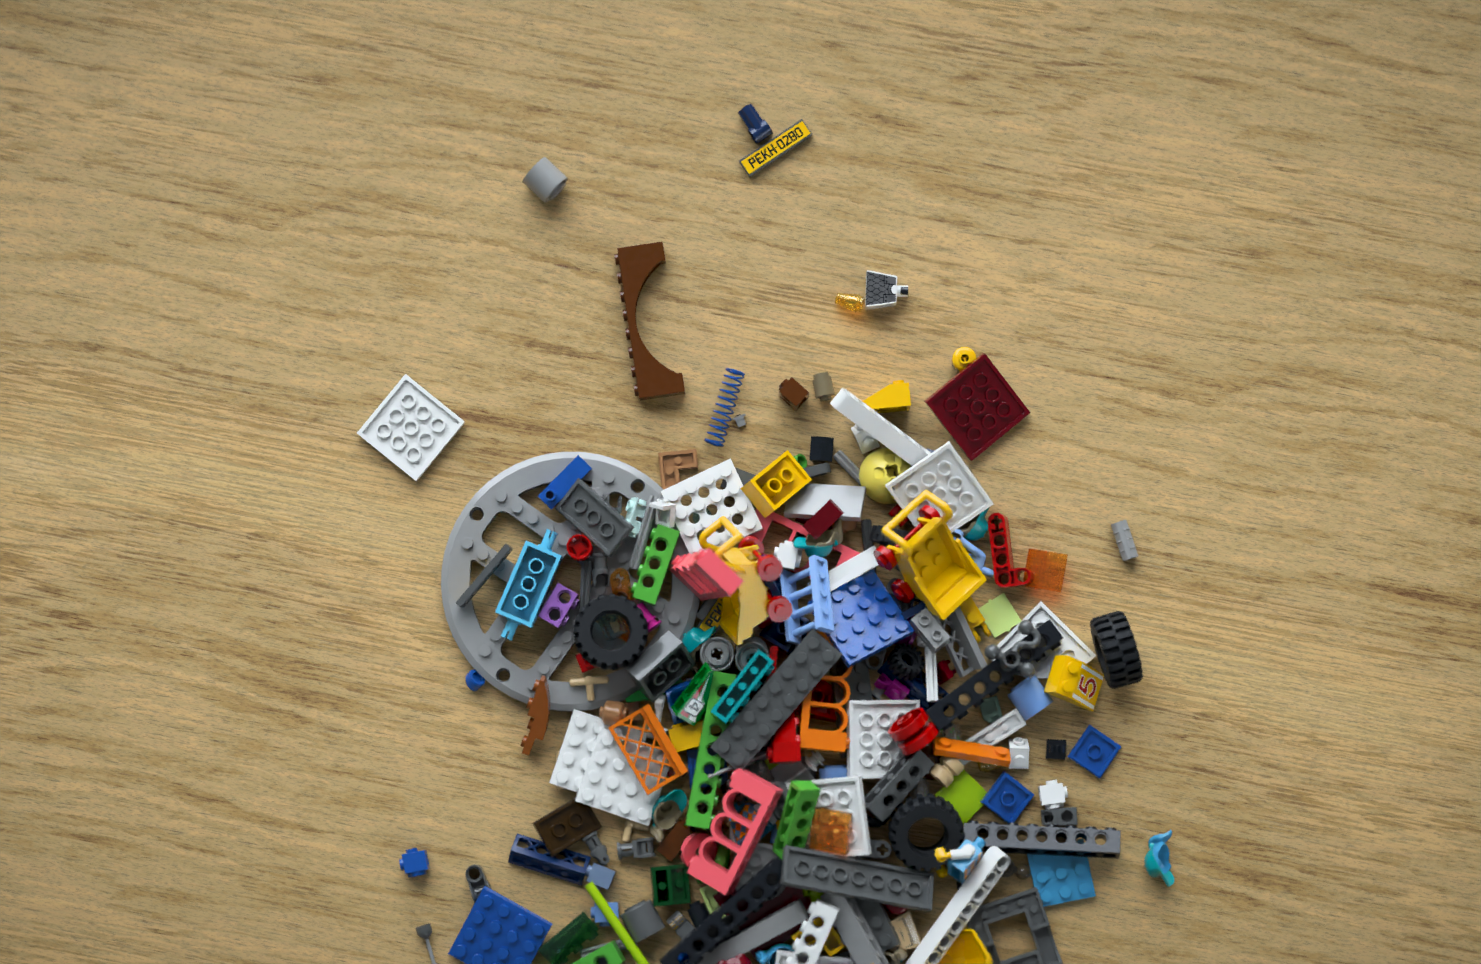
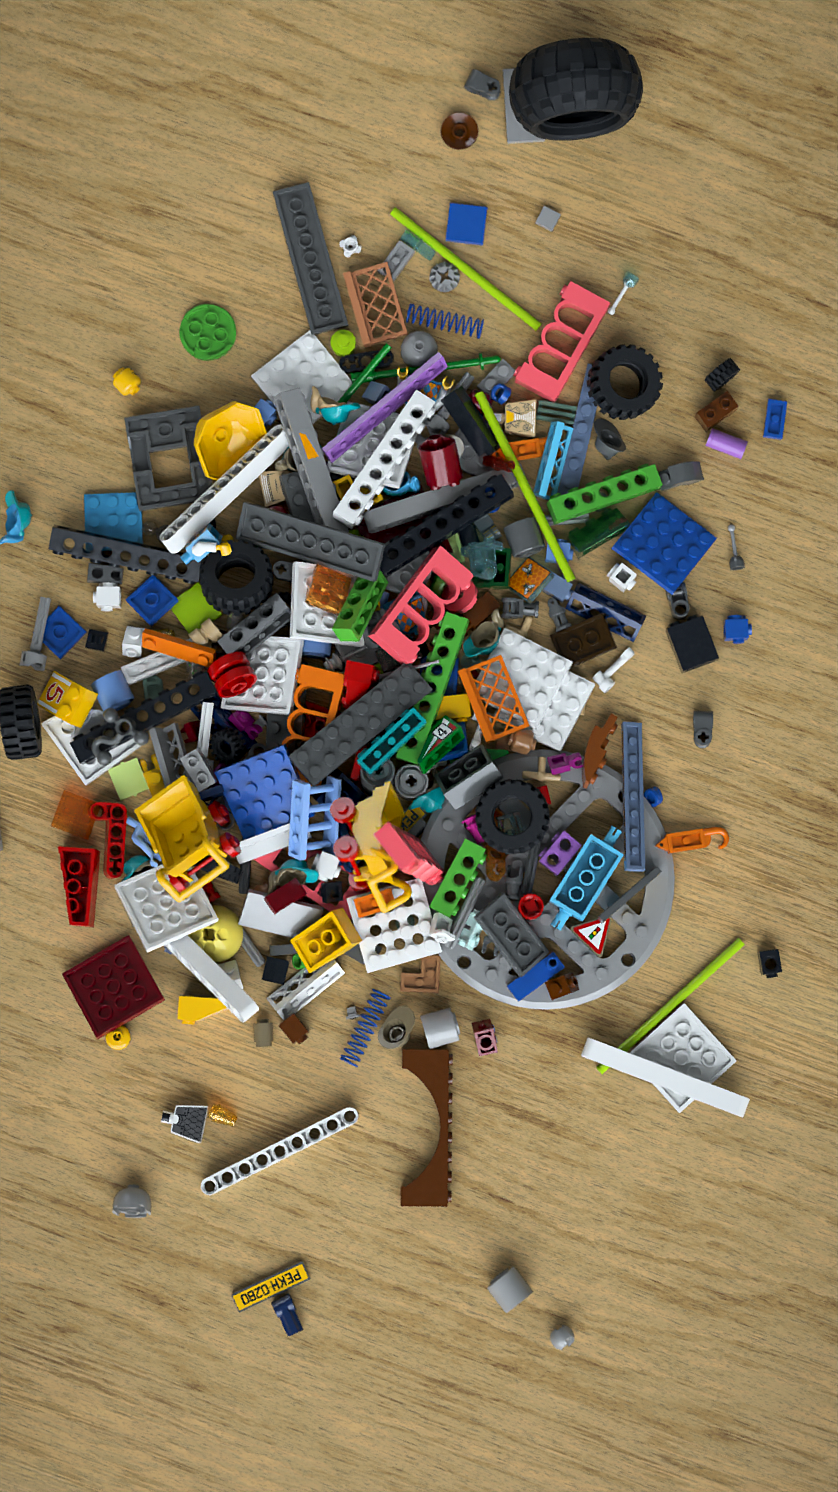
camera: 175 degrees left, 0 degrees up
none -> light grey piece [19,597,51,671]
none -> red wedge [58,846,101,928]
none -> light grey cylinder [112,1185,152,1218]
none -> white beam [201,1107,359,1195]
none -> white fence [266,959,345,1020]
none -> black tile [319,881,343,903]
none -> orange plate [353,888,394,918]
none -> dark tan piece [378,1006,415,1049]
none -> light grey piece [420,1008,460,1049]
none -> clear light blue pin [460,538,503,580]
none -> clear light blue tile [461,655,480,670]
none -> dark red head [472,1019,498,1057]
none -> tile [508,557,555,604]
none -> reddish brown bracket [545,972,579,1000]
none -> magenta plate [547,752,583,775]
none -> light grey piece [550,1325,574,1350]
none -> piece [570,917,611,957]
none -> white beam [581,1037,750,1117]
none -> white brick [592,647,635,693]
none -> lime piece [596,938,745,1074]
none -> white brick [607,563,637,593]
none -> sand blue plate [621,722,645,872]
none -> orange plate [655,827,729,854]
none -> black brick [666,614,719,673]
none -> dark grey piece [693,711,713,748]
none -> black brick [757,949,782,978]

